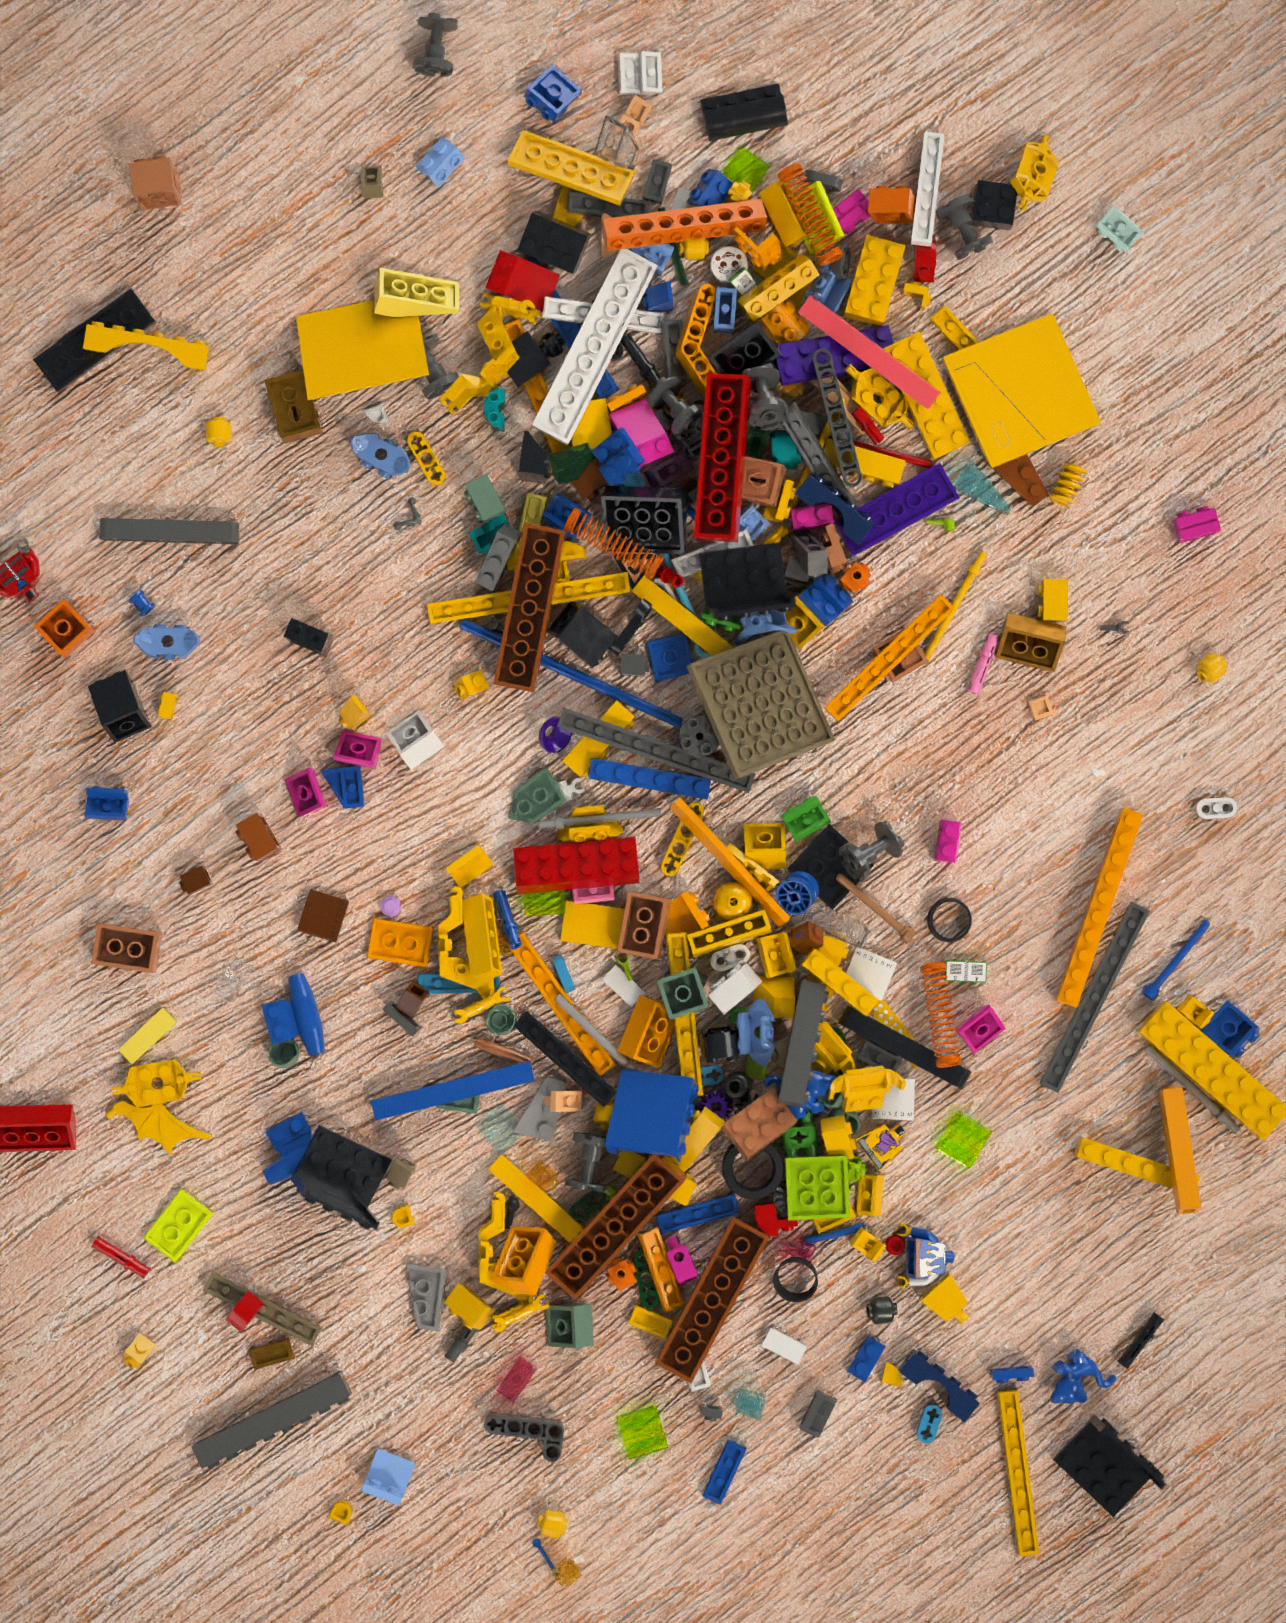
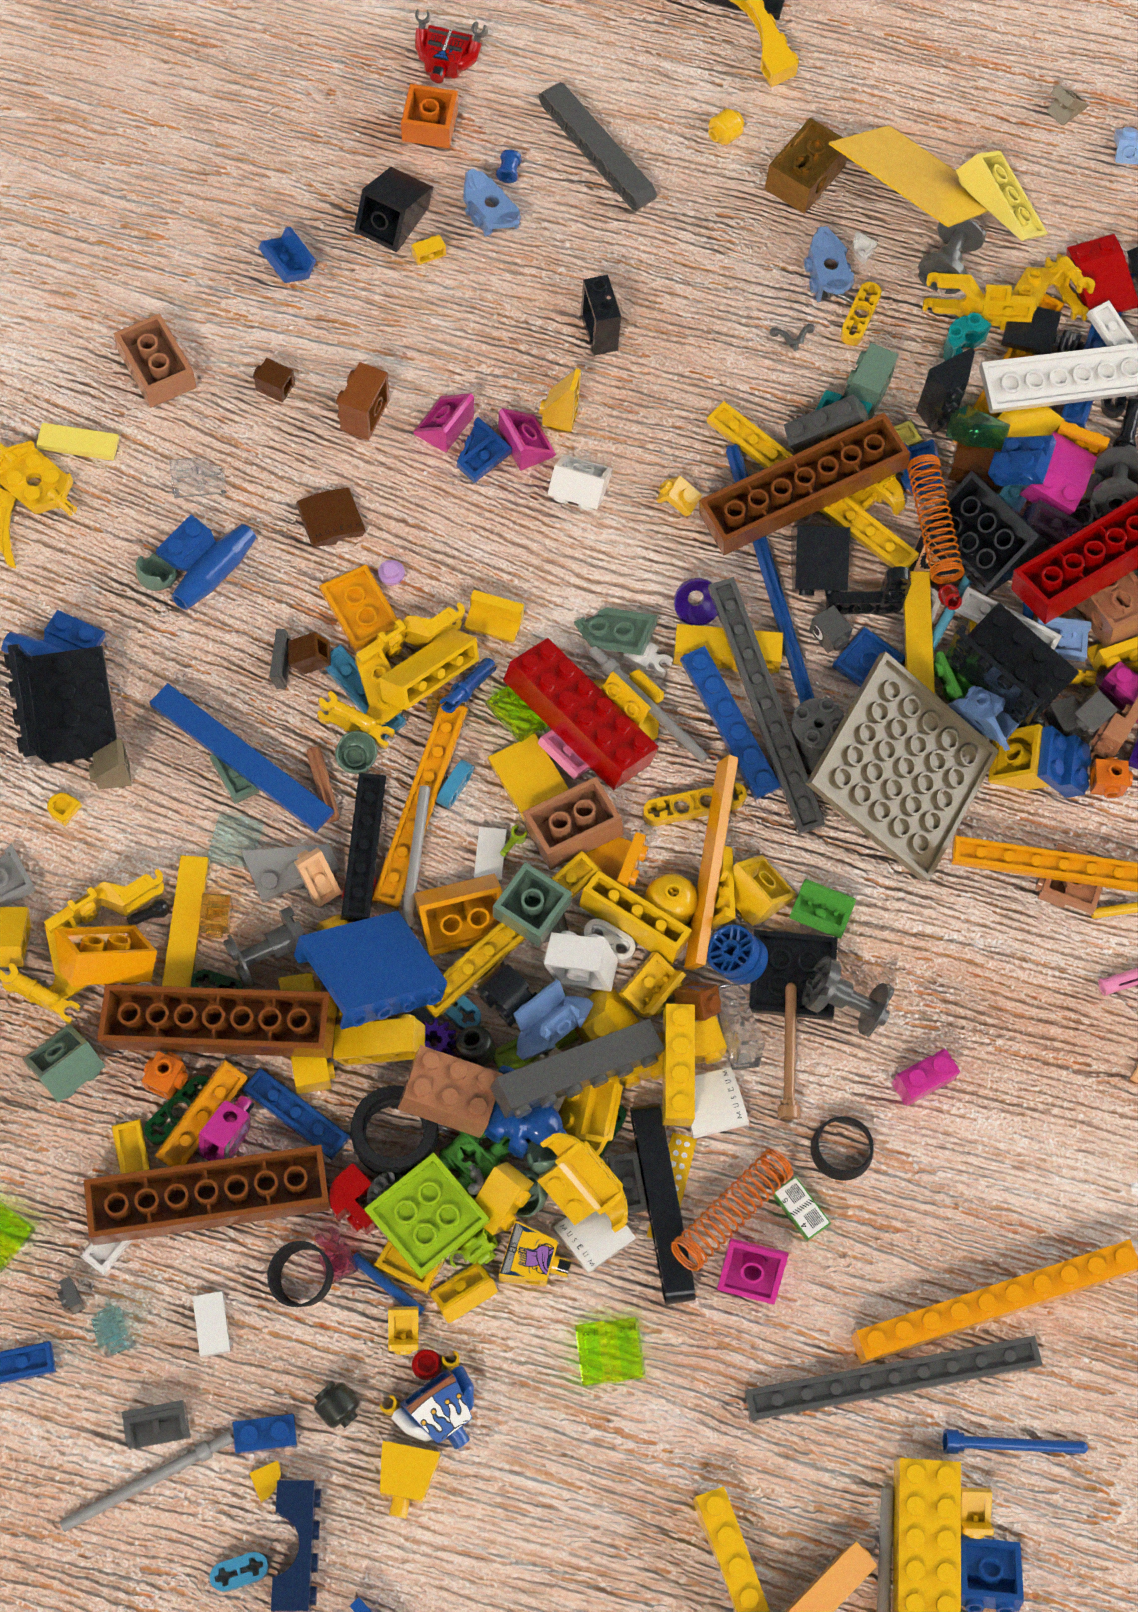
camera: 45 degrees right, 20 degrees down
none -> light grey bar [60,1431,234,1532]
none -> dark grey piece [468,1164,485,1198]

